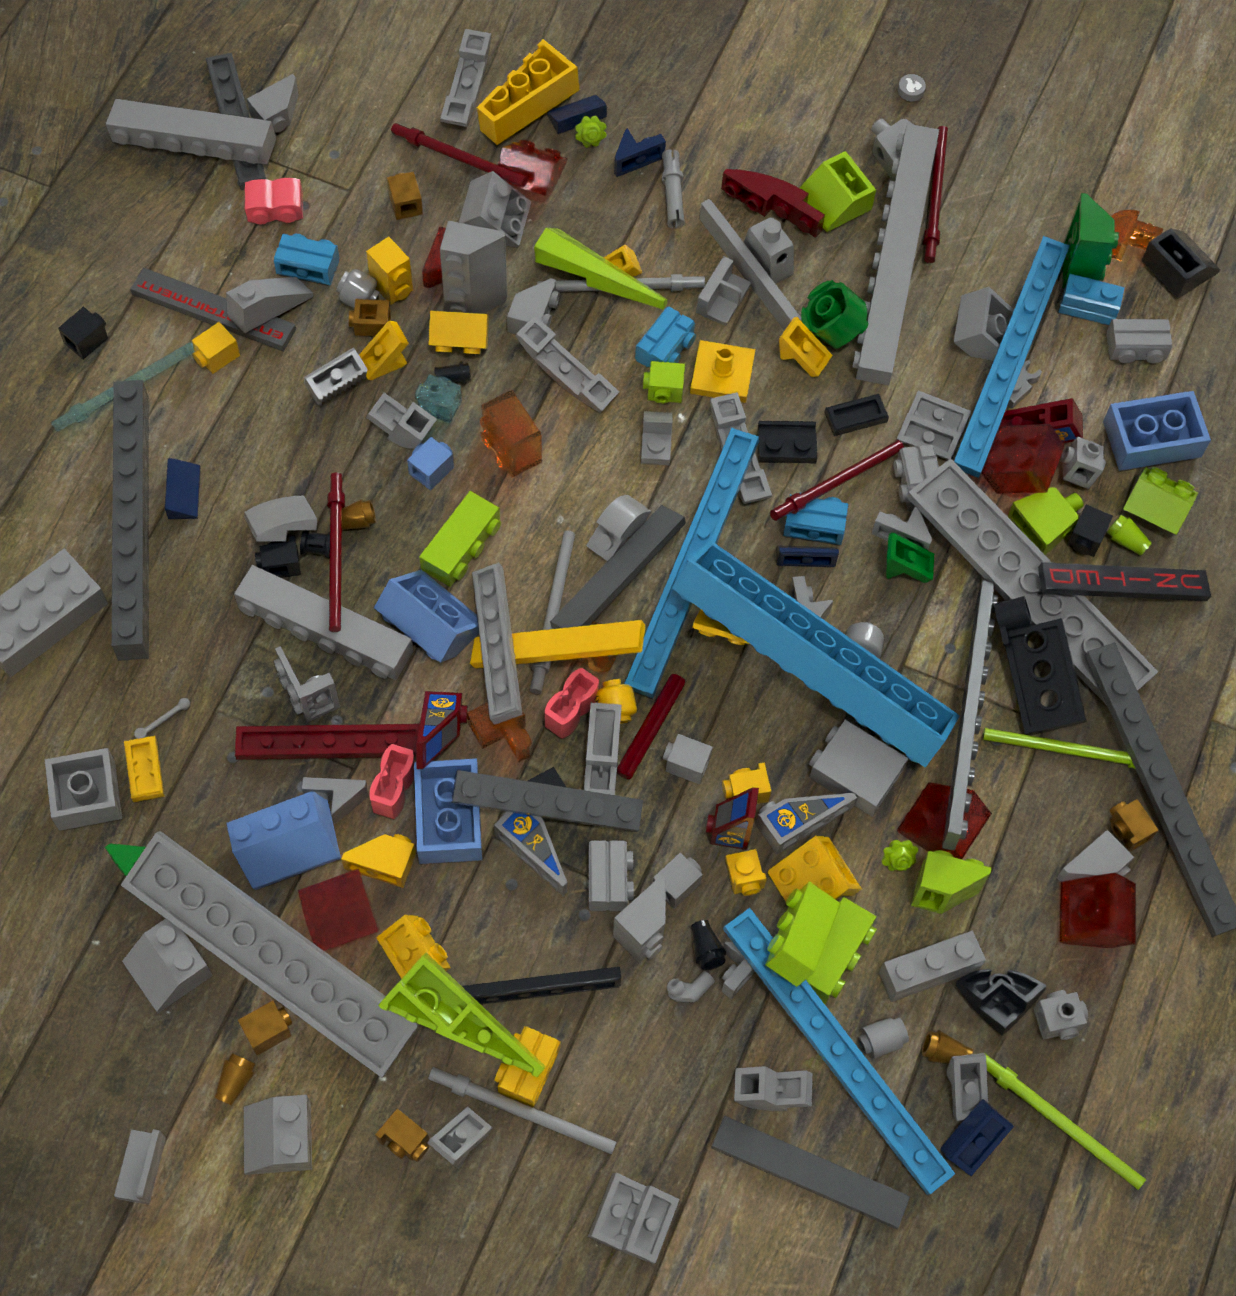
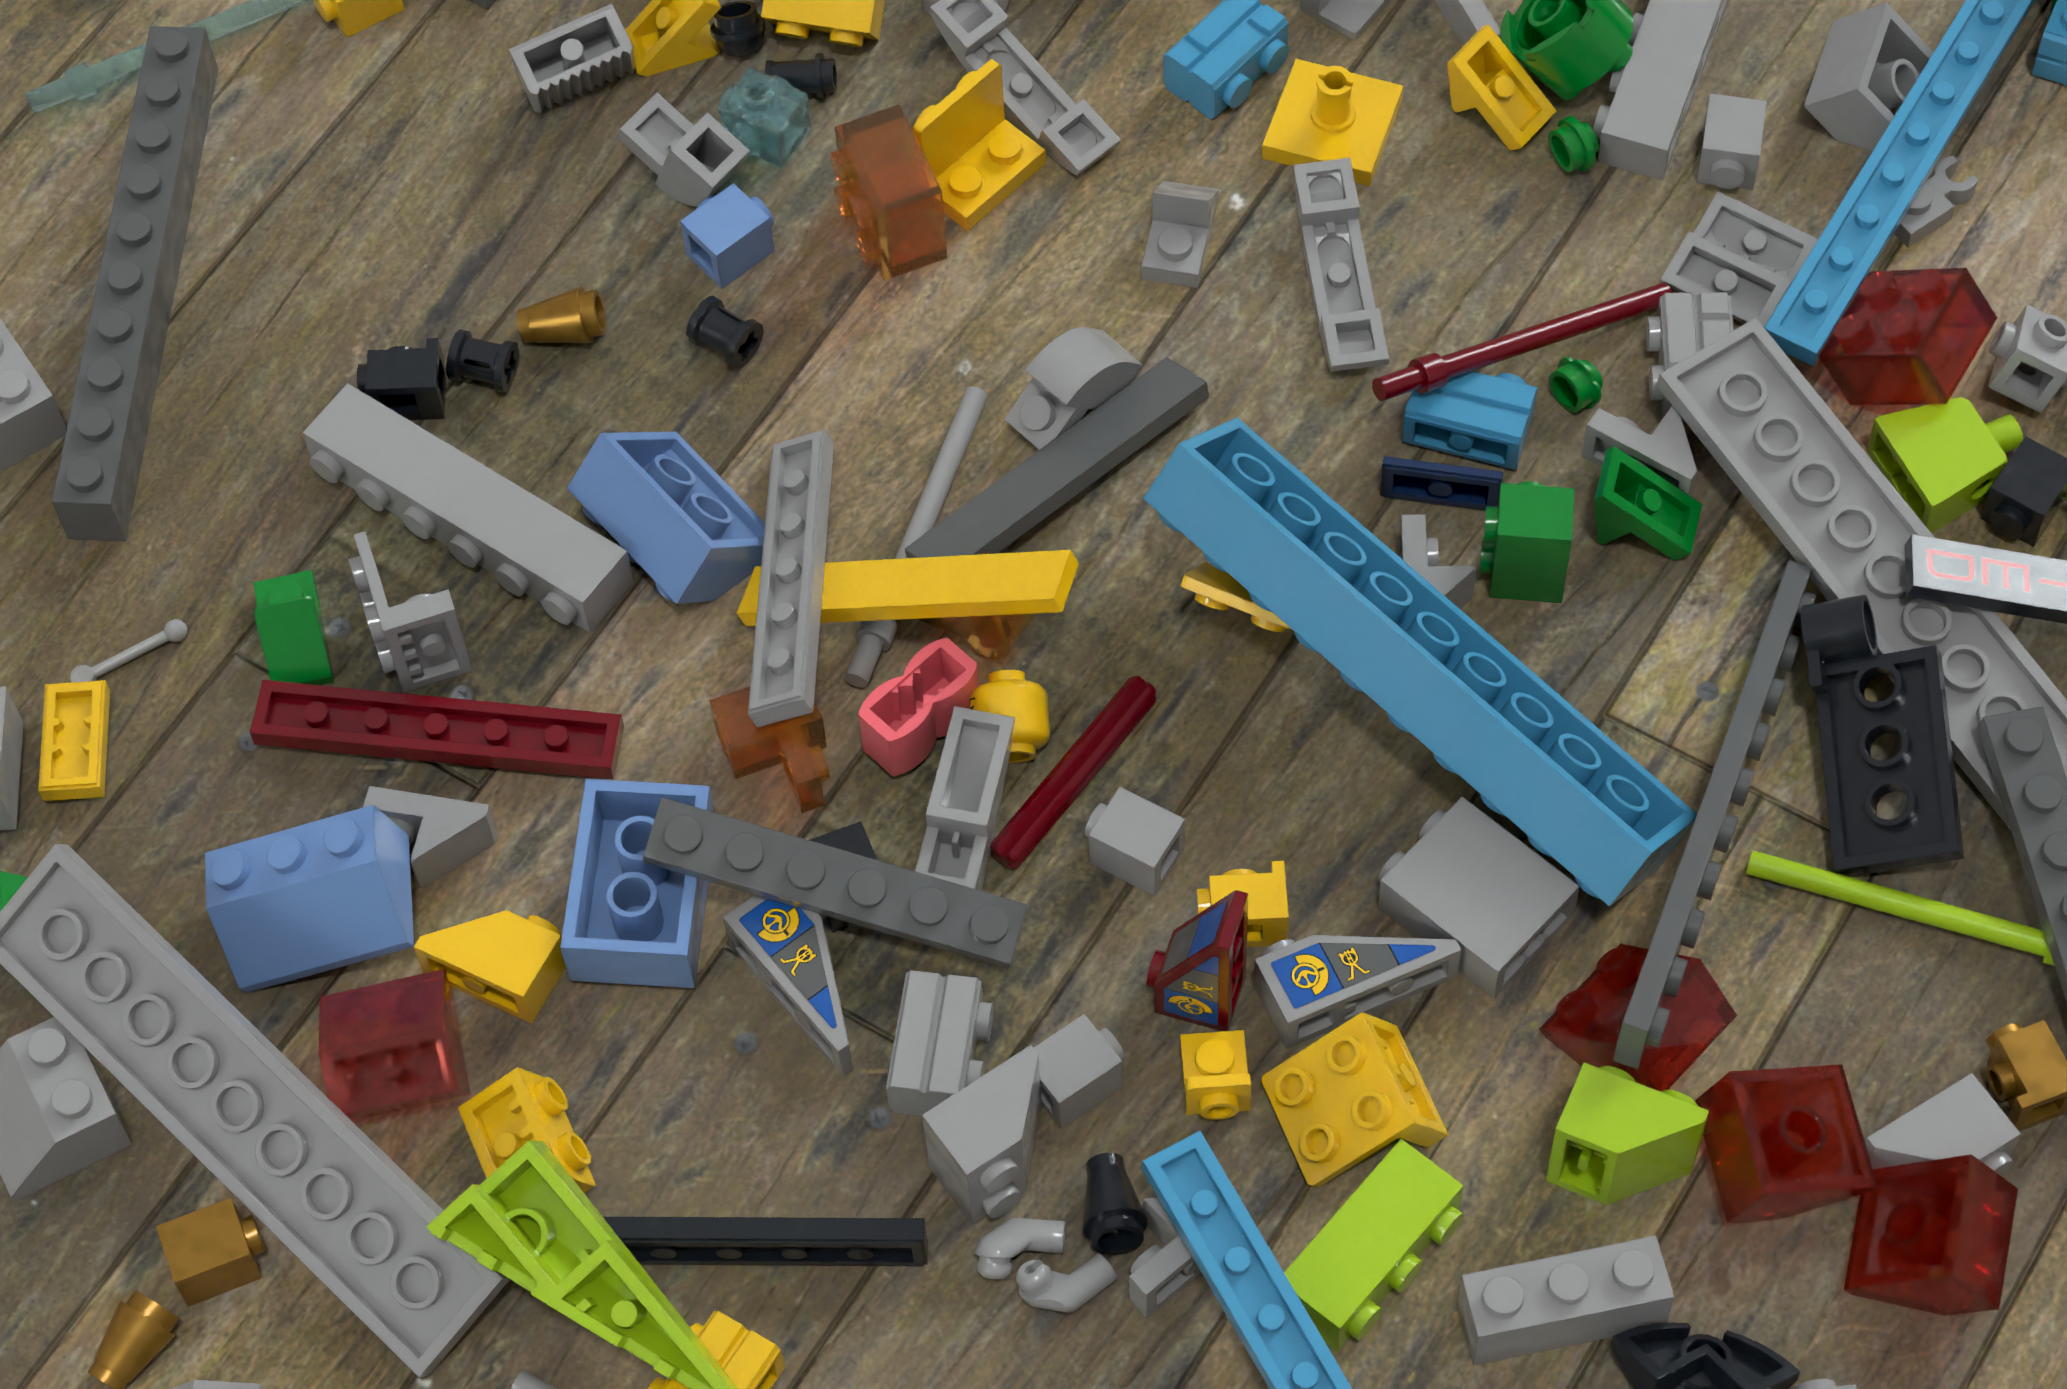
camera: 15 degrees right, 5 degrees down
dark blue slope [165,458,201,519] -> none
light grey slope [244,496,317,541] -> none
dark red bar [327,472,345,632] -> none
coral brick [370,744,415,819] -> none
slope [416,691,468,769] -> none
lime brick [419,491,501,587] -> none
dark azure plate [625,428,759,698] -> none
lime brick [643,361,685,404] -> none
black plate [758,421,817,464] -> none
lime brick [765,882,841,987] -> none
black tile [824,394,889,436] -> none
light grey head [845,622,884,659] -> none
lime plant [881,840,918,871] -> none
dark red slope [993,398,1083,445] -> none
none -> green slope [253,570,334,685]
none -> black bush [686,296,764,369]
none -> black plate [710,1,766,57]
none -> yellow bracket [913,59,1046,232]
none -> light grey arm [975,1218,1066,1279]
none -> green brick [1479,481,1575,603]
none -> green plate [1548,116,1599,172]
none -> green plate [1549,356,1603,413]
none -> clear red slope [1695,1064,1878,1223]
none -> light grey brick [1696,94,1767,190]

